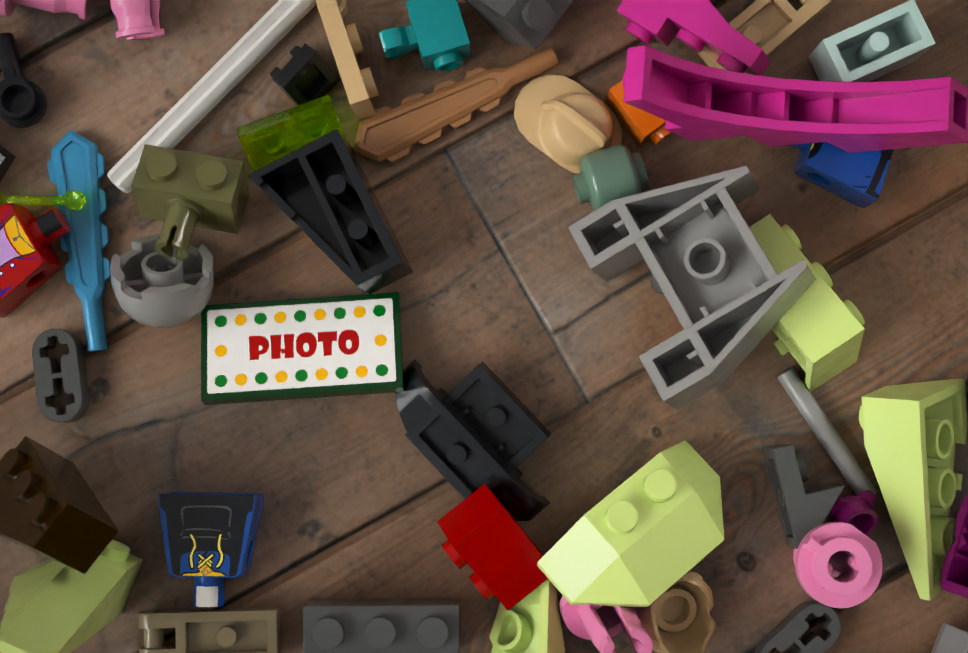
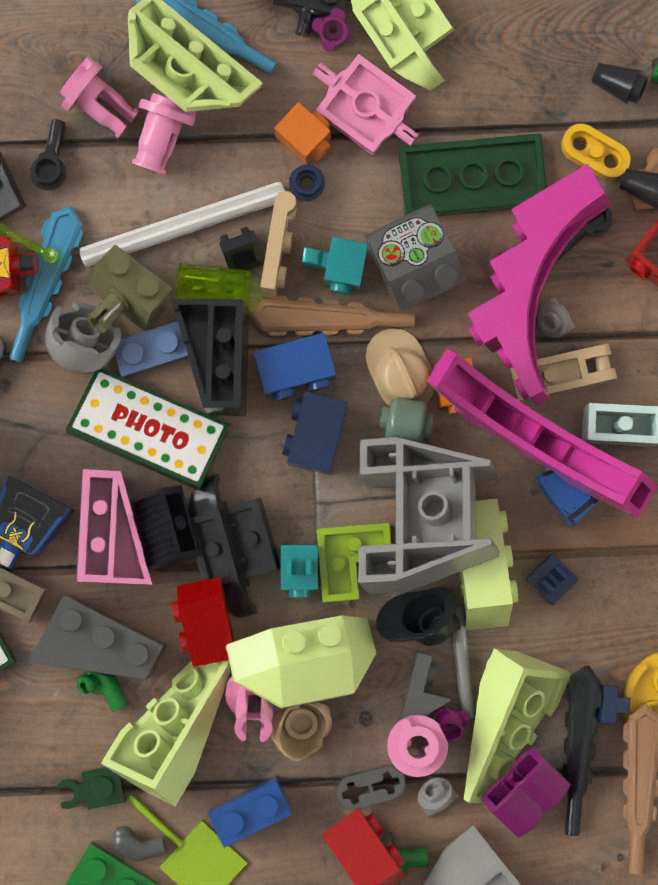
camera: 25 degrees right, 0 degrees up
none -> bright pink wedge [76,469,152,585]
none -> medium blue plate [114,321,189,378]
none -> black brick [130,485,201,570]
none -> blue brick [254,333,336,401]
none -> teal brick [281,545,318,597]
none -> dark blue brick [282,391,348,475]
none -> lime plate [316,523,391,602]
none -> black piece [376,587,461,646]
none -> light grey plate [418,778,459,818]
none -> dark blue tile [526,554,579,605]

